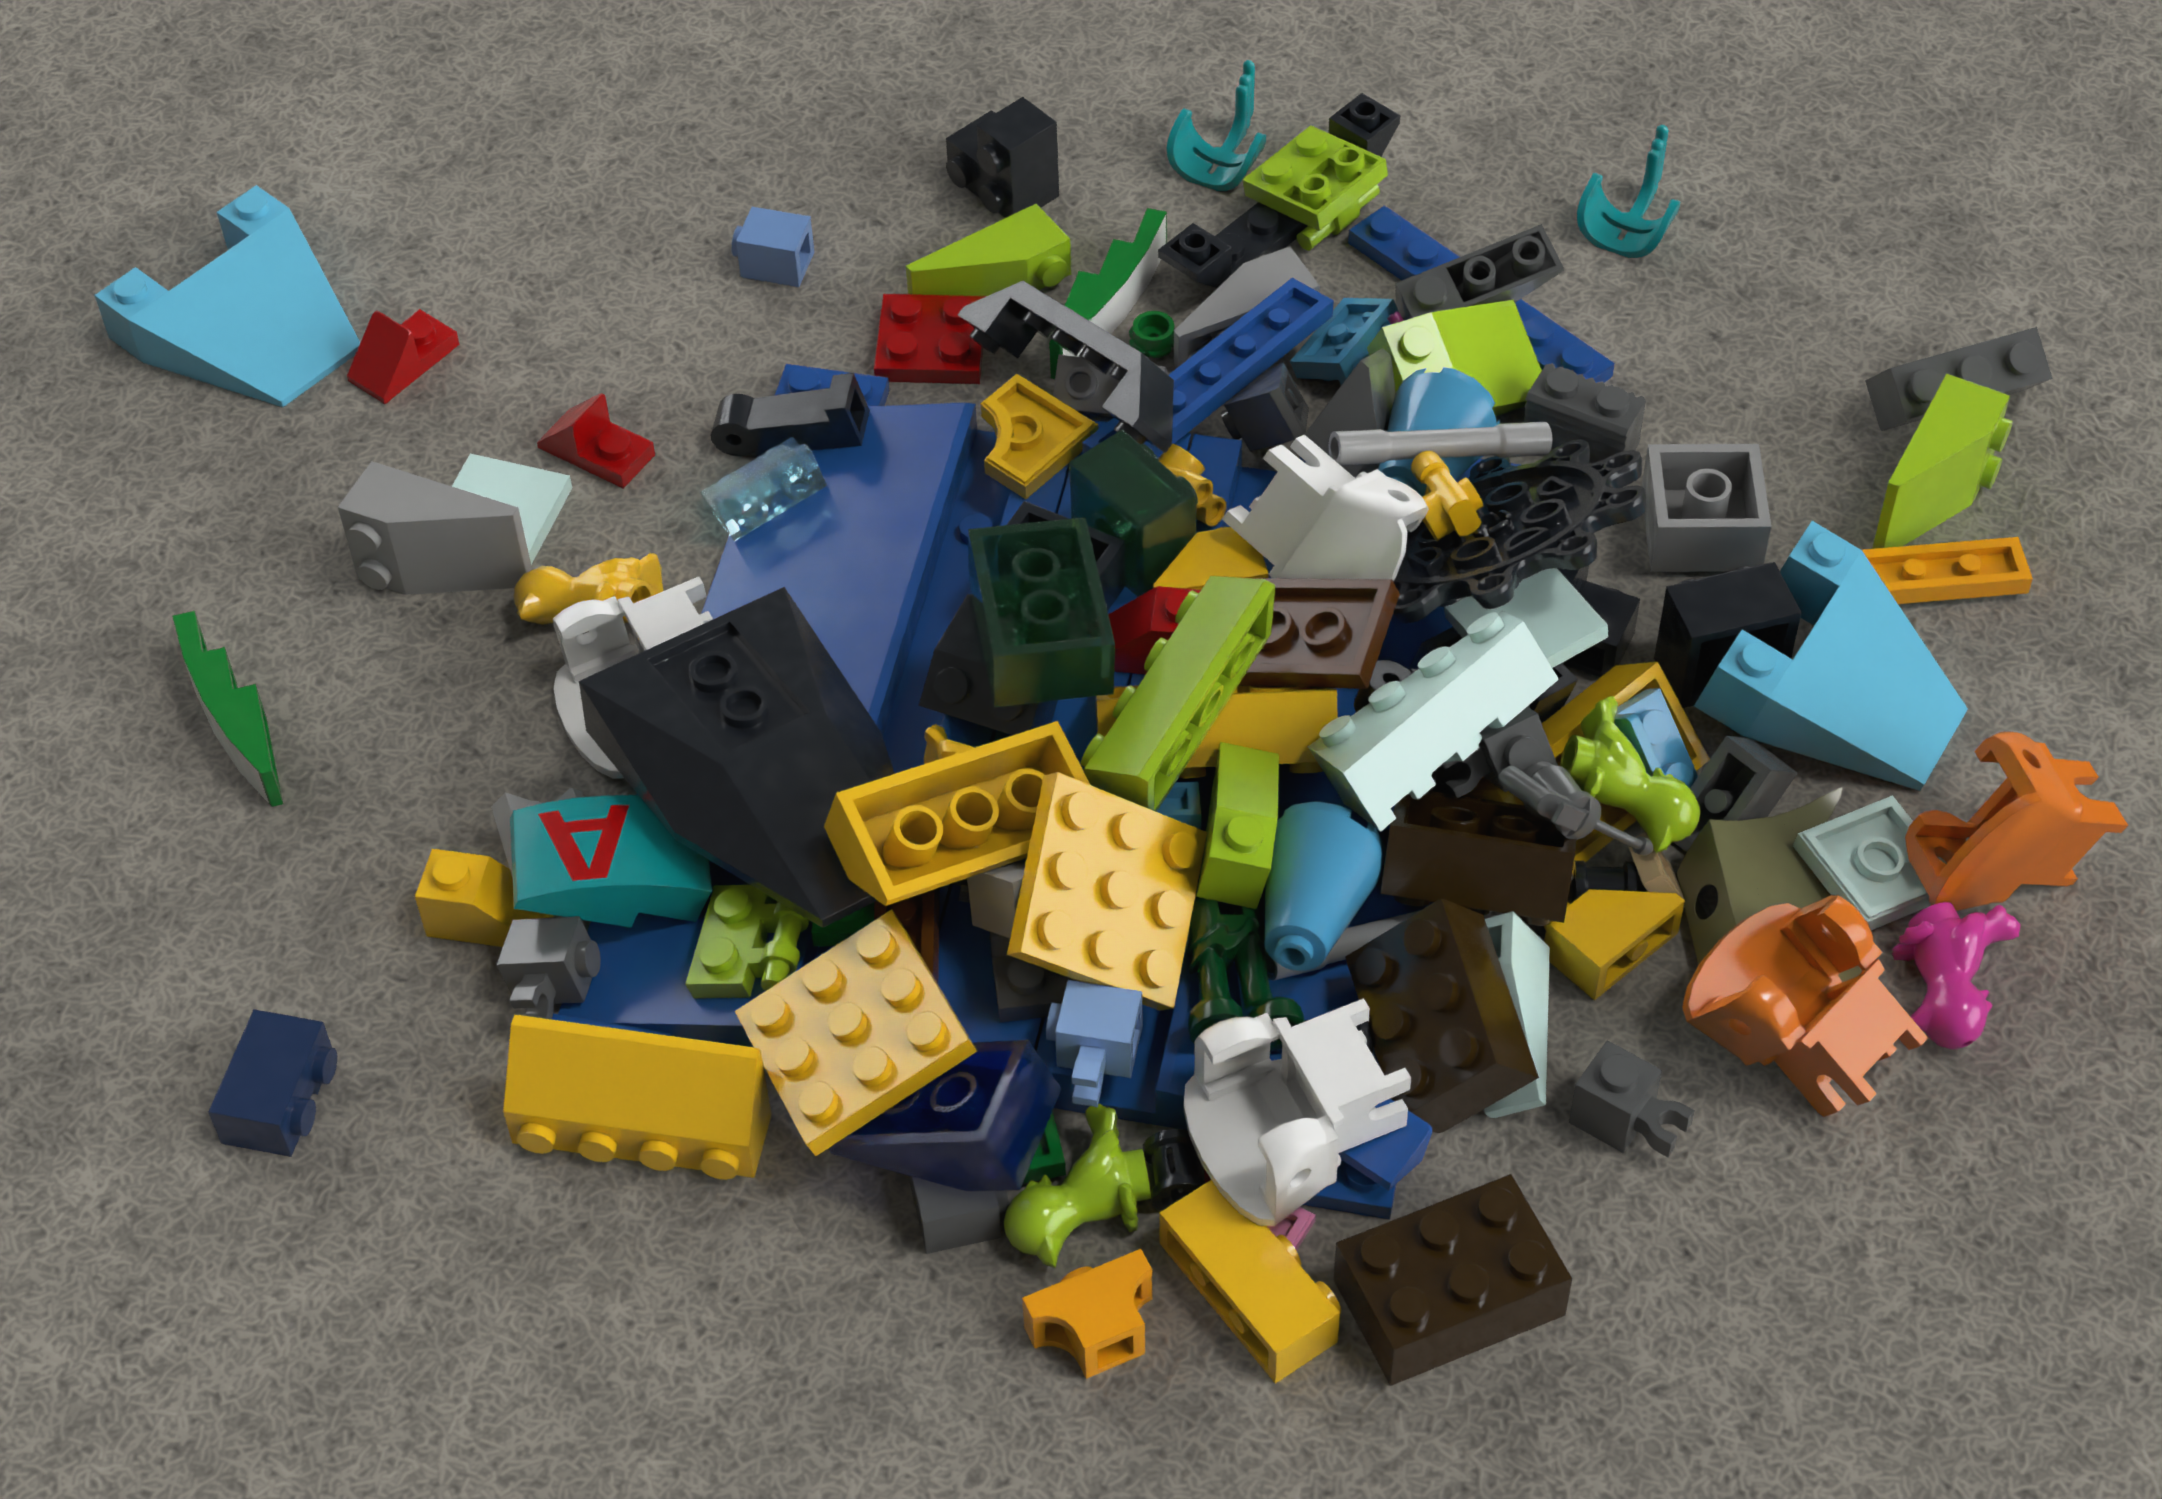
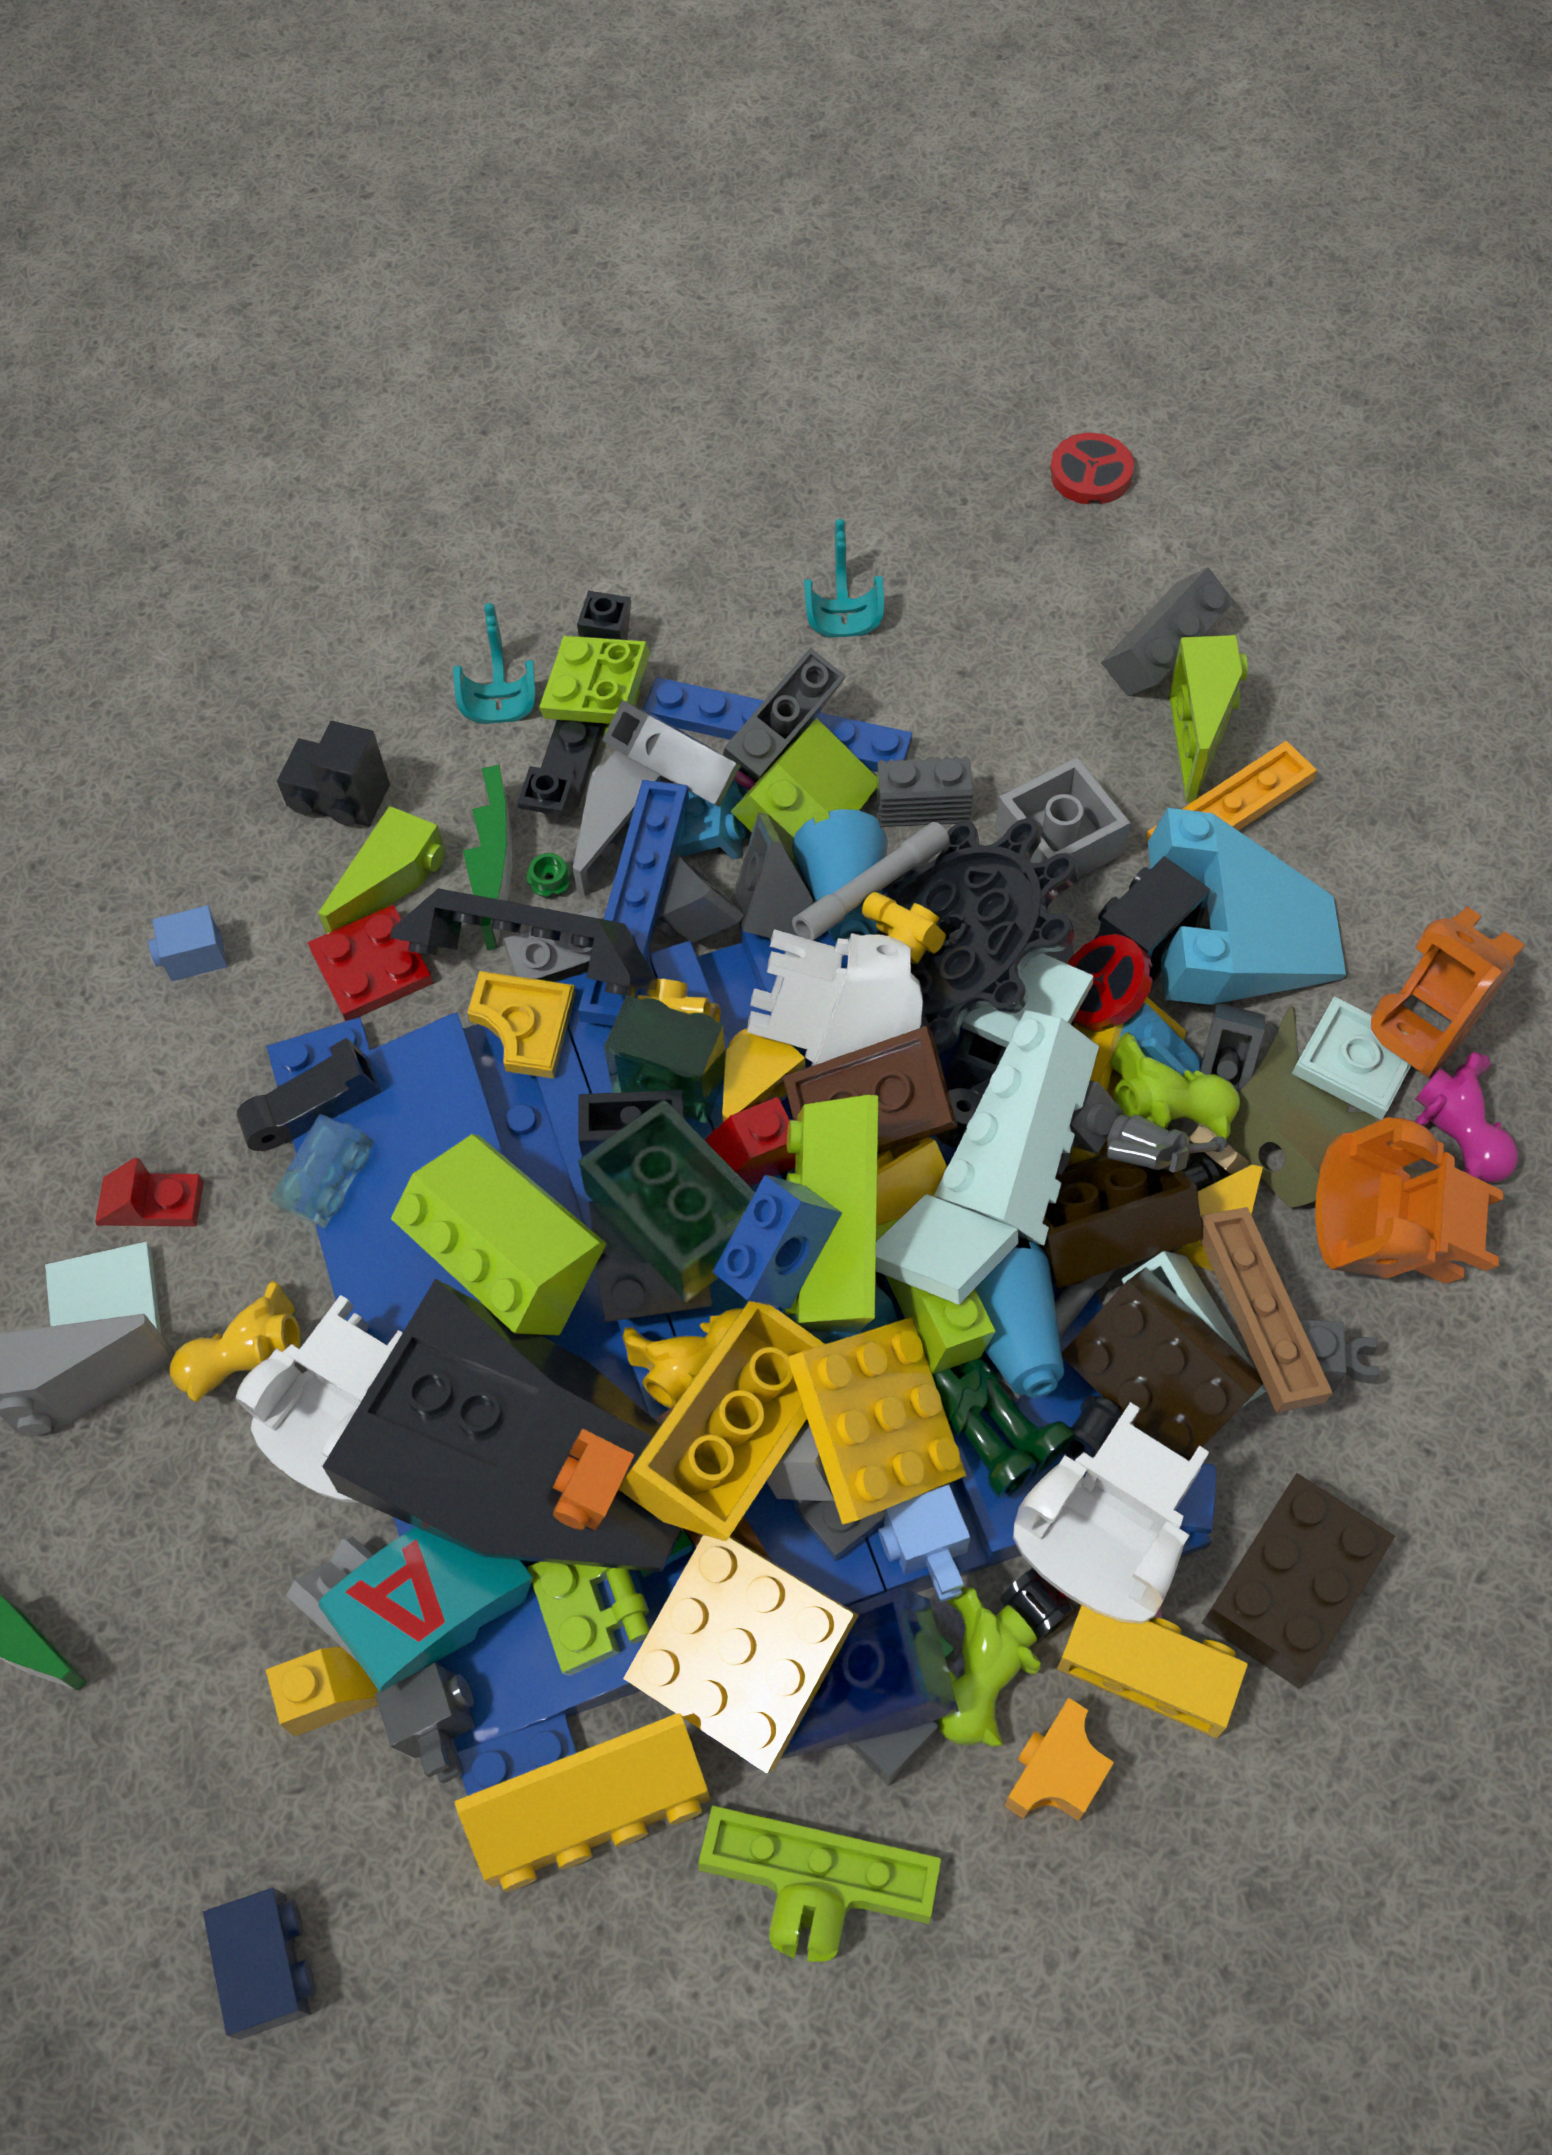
camera: 30 degrees left, 10 degrees up
none -> lime slope [390,1134,607,1335]
none -> orange brick [552,1428,634,1530]
none -> slope [602,700,741,806]
none -> lime plate [698,1805,941,1962]
none -> blue brick [713,1175,842,1309]
none -> light aqua tile [875,1194,1018,1305]
none -> red tile [1050,432,1134,504]
none -> red tile [1067,934,1152,1031]
none -> medium nougat plate [1200,1207,1333,1413]

